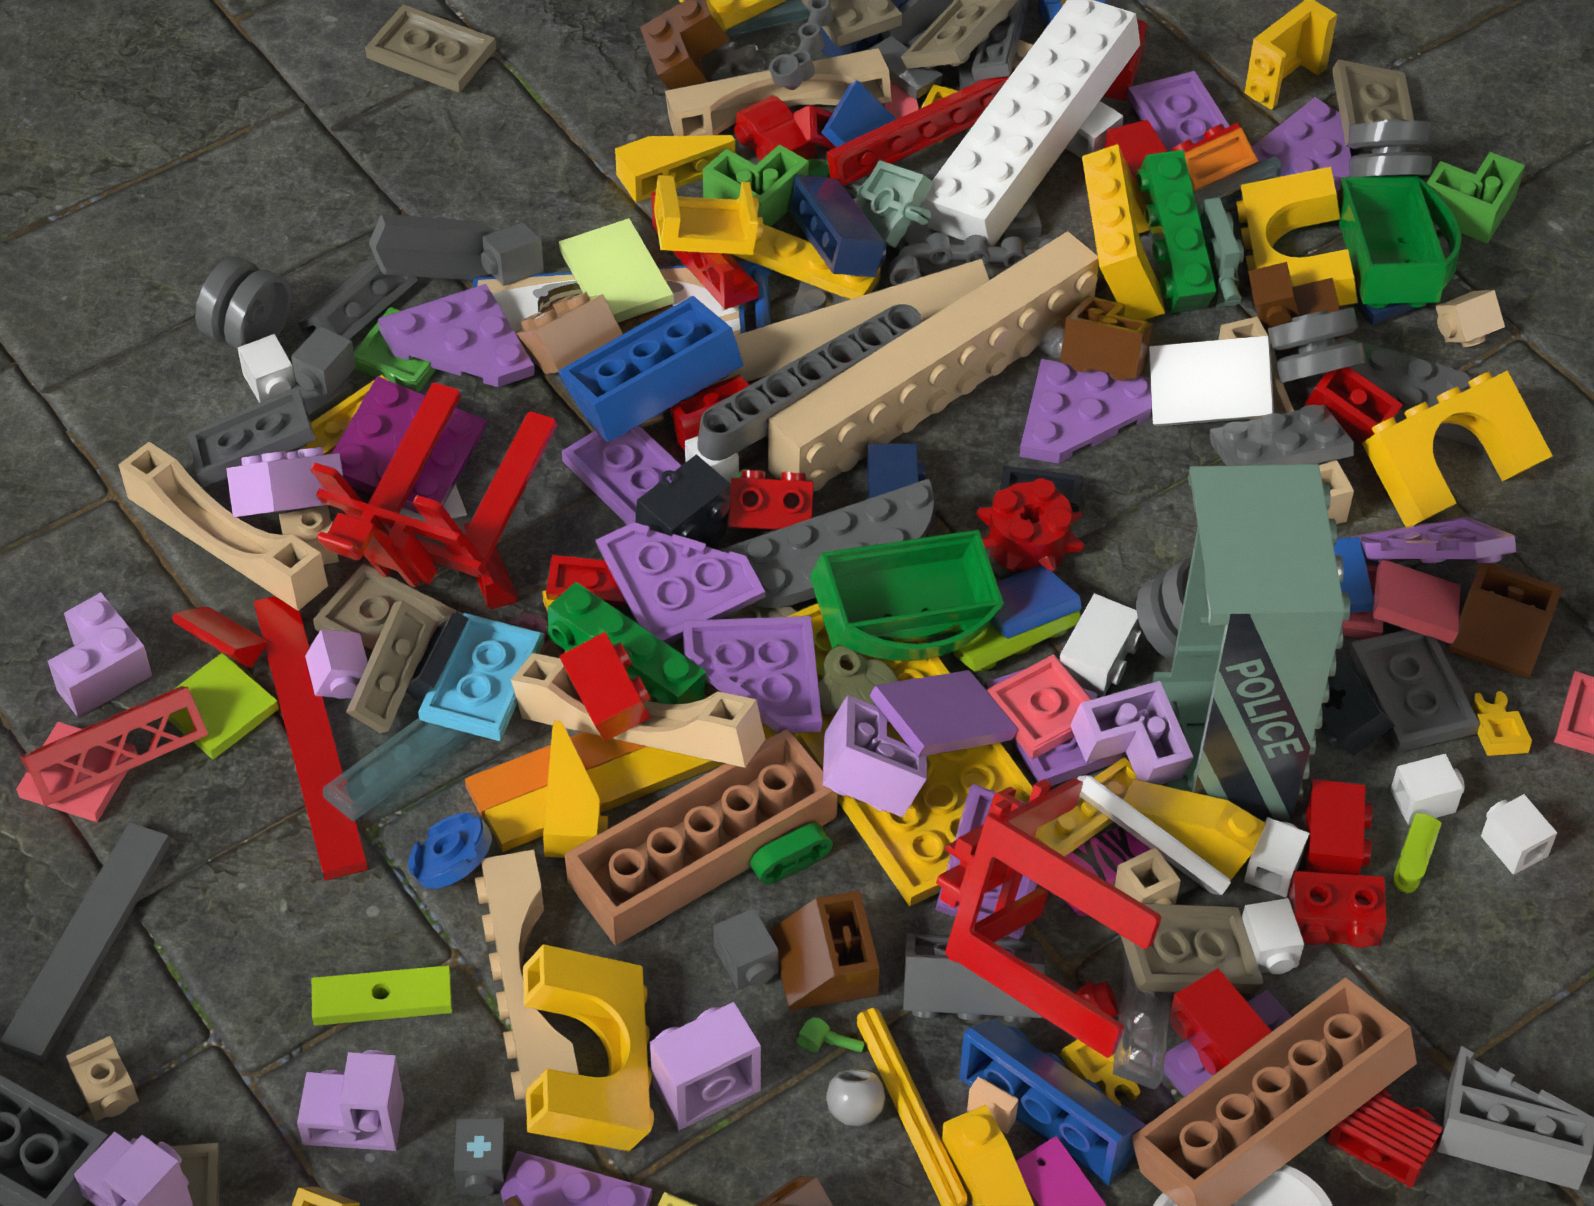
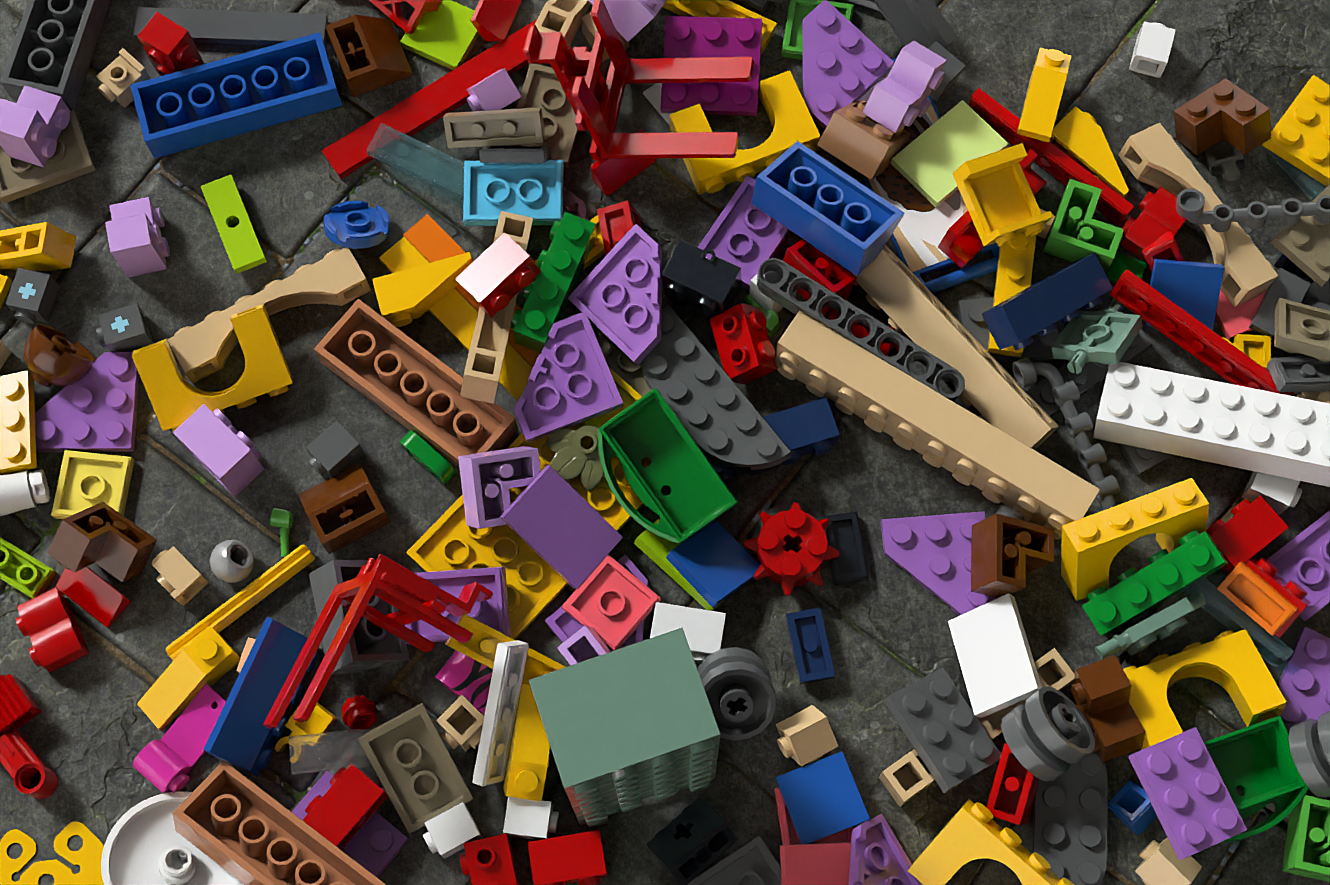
camera: 75 degrees right, 20 degrees up
none -> blue brick [130,32,343,158]
none -> red brick [137,12,203,76]
none -> tan brick [152,546,209,606]
none -> reddish brown slope [325,15,413,97]
none -> yellow arch [669,70,821,195]
none -> dark blue plate [785,608,835,685]
none -> lavender brick [862,41,947,133]
none -> red tile [969,88,1134,227]
none -> yellow slope [1017,48,1071,142]
none -> blue slope [1108,780,1157,836]
none -> medium lavender plate [1128,727,1247,860]
none -> white brick [1129,22,1176,78]

